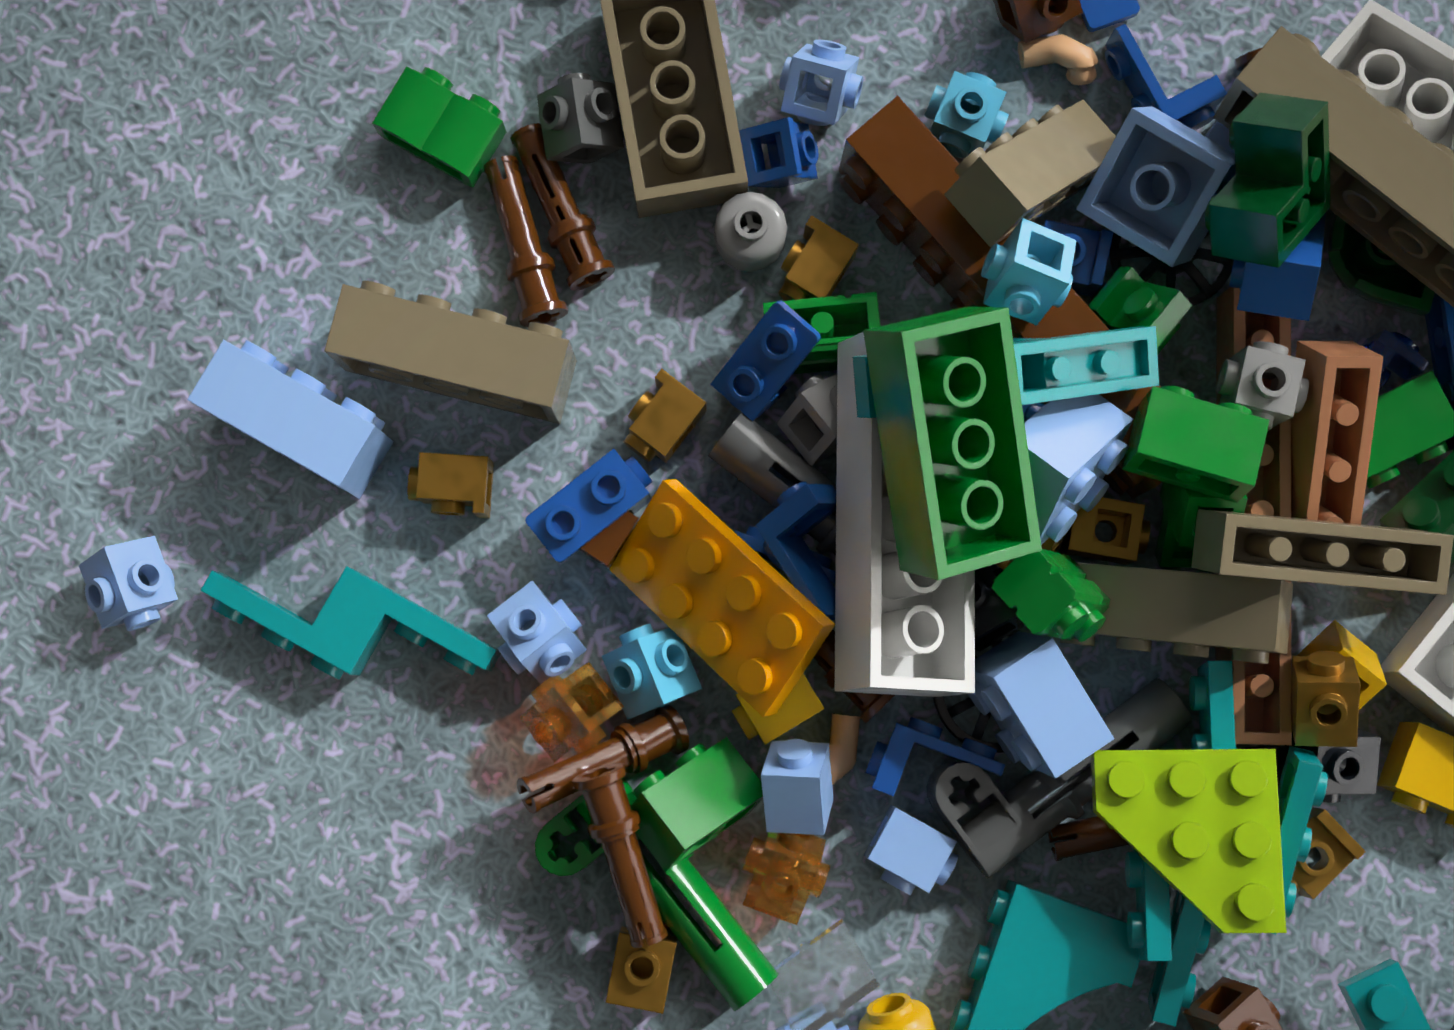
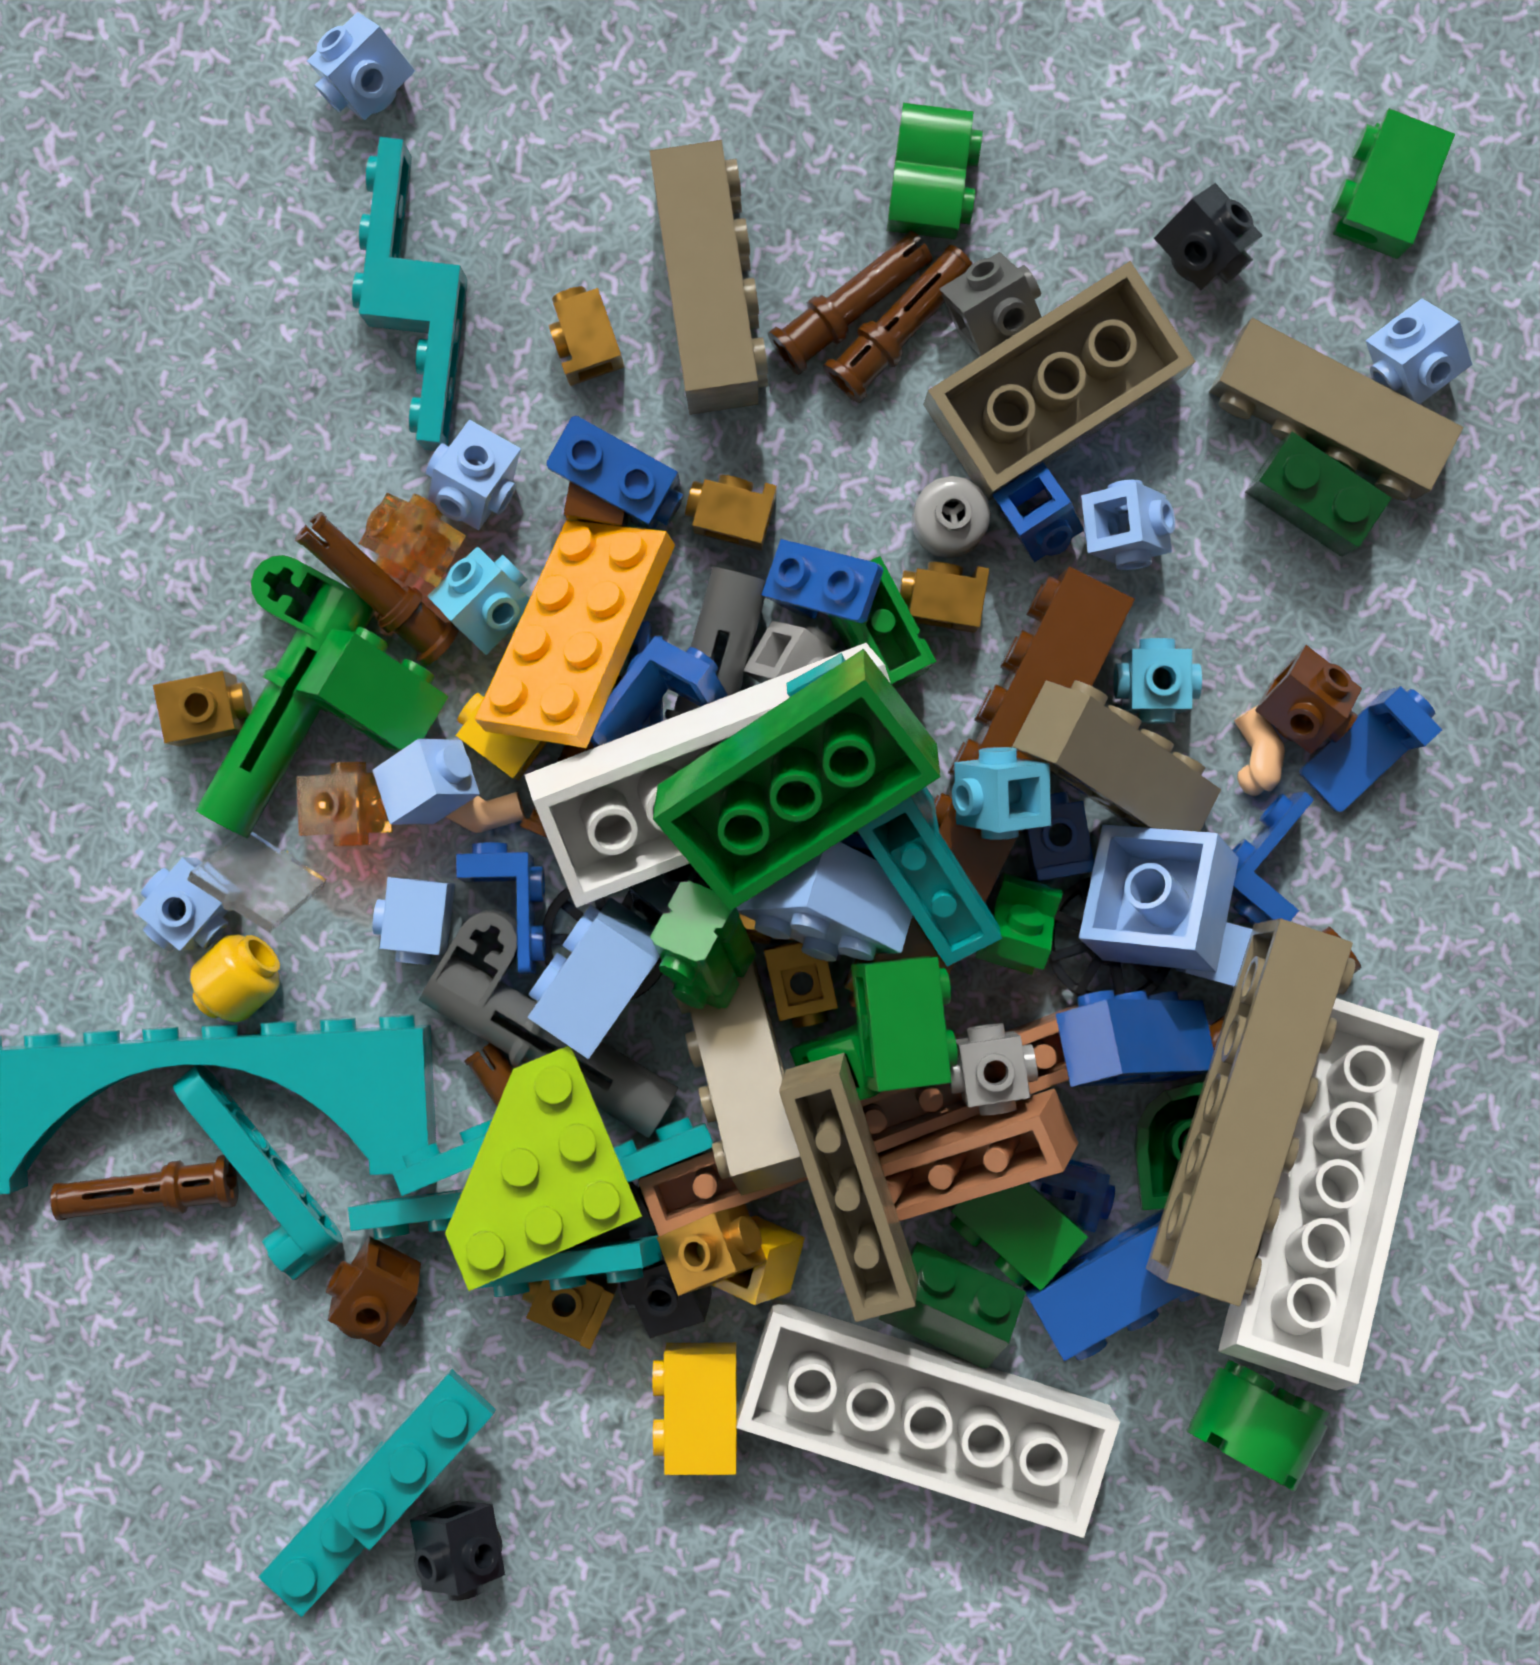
camera: 70 degrees right, 5 degrees up
light blue brick [187,339,394,499] -> none
reddish brown pin [573,763,668,948] -> none
dark green brick [1205,92,1331,268] -> none

